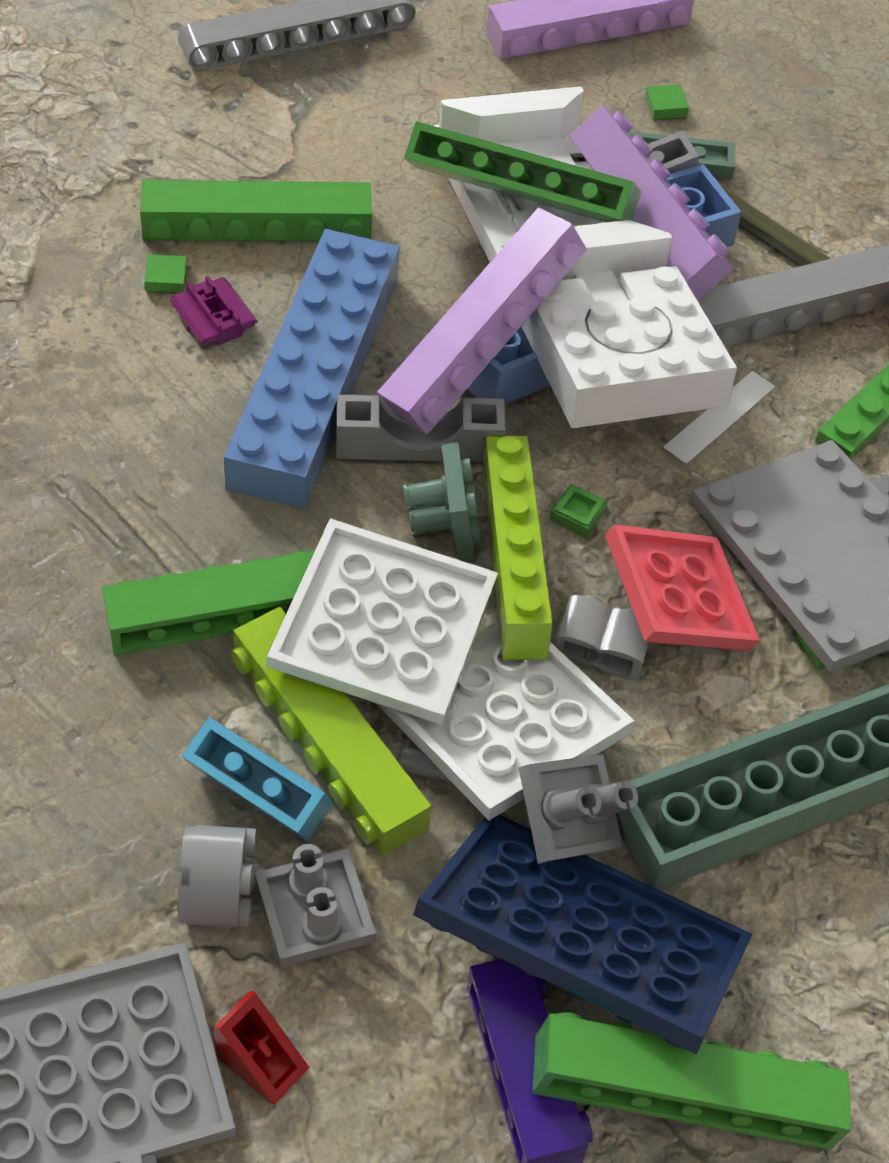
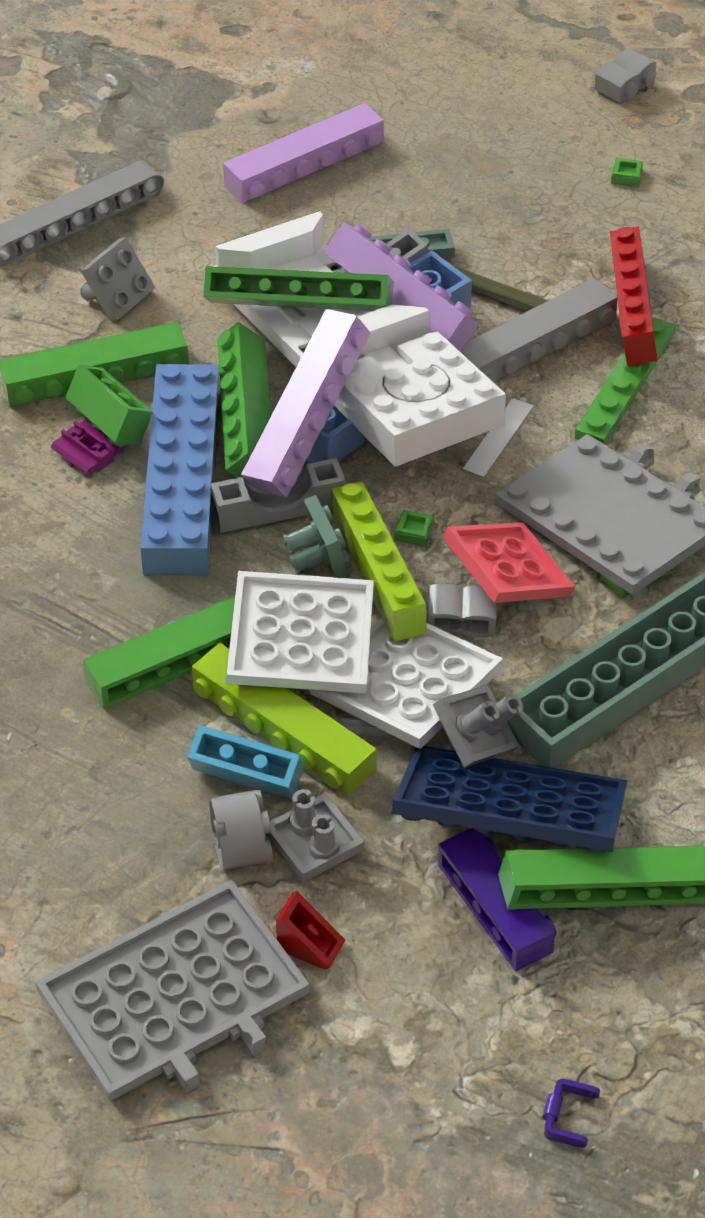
camera: 10 degrees left, 5 degrees down
bright green tile [144,254,187,293] -> none
bright green tile [645,84,689,120] -> none
none -> bright green brick [65,365,153,447]
none -> light grey plate [80,237,156,321]
none -> bright green brick [217,322,271,487]

